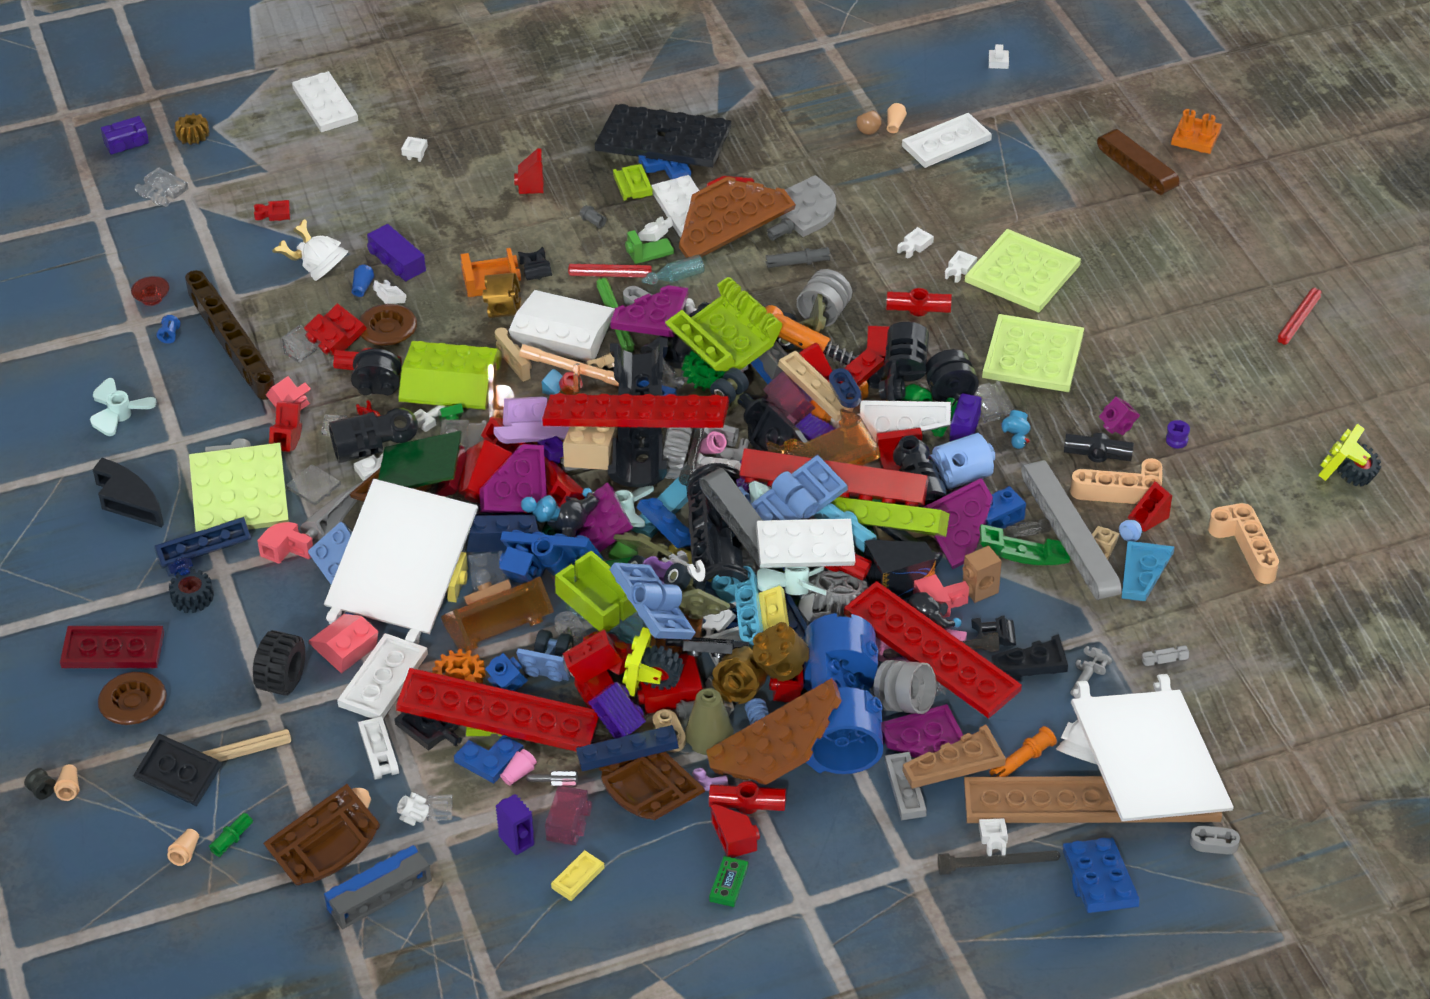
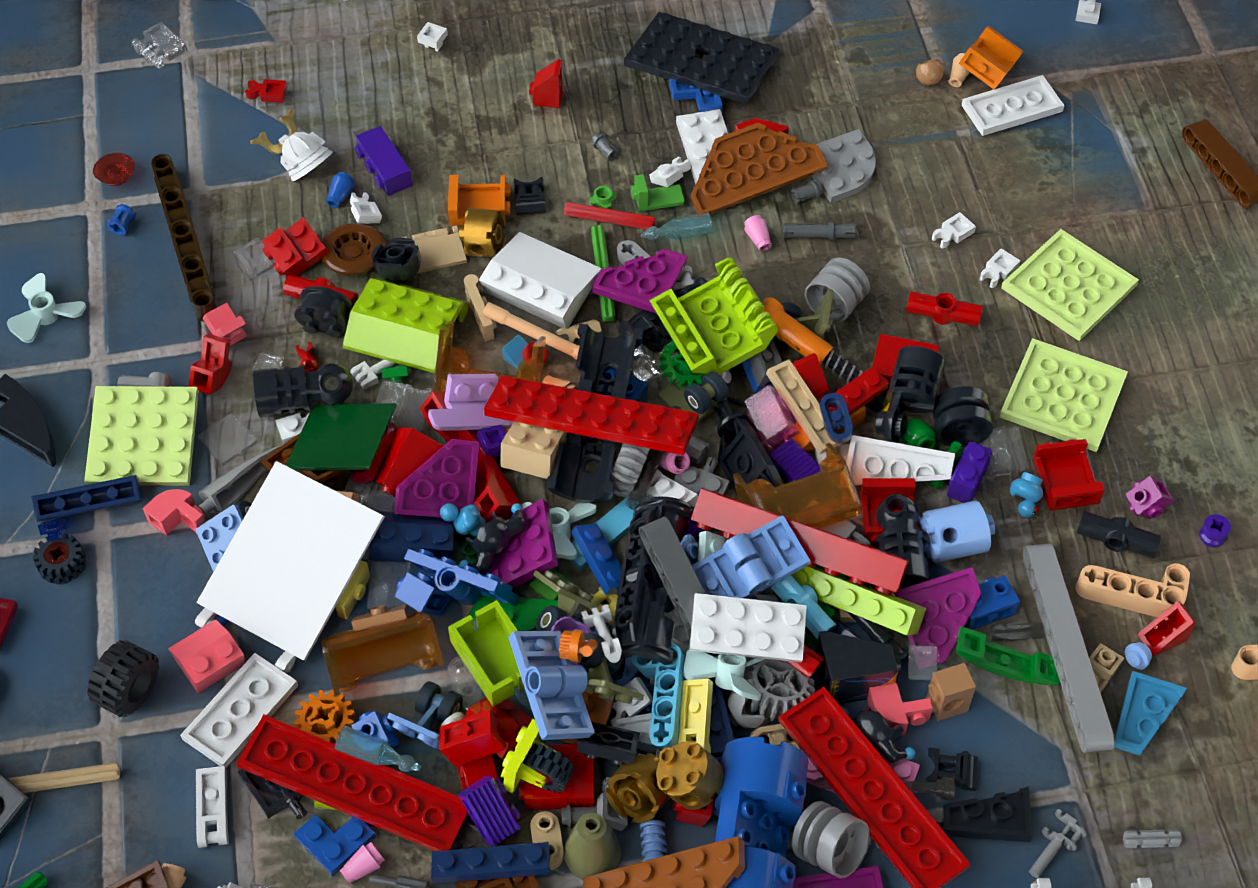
camera: 10 degrees right, 10 degrees up
lime plate [613,164,653,201] -> none
none -> clear light blue wheel [335,725,421,772]
none -> black cylinder [371,238,421,283]
none -> tan piece [401,225,467,273]
none -> orange piece [559,630,598,663]
none -> bright green plate [590,186,617,209]
none -> bright pink cone [744,215,772,252]
none -> clear panel [908,646,939,680]
none -> orange panel [958,26,1023,90]
none -> red panel [1032,439,1105,511]

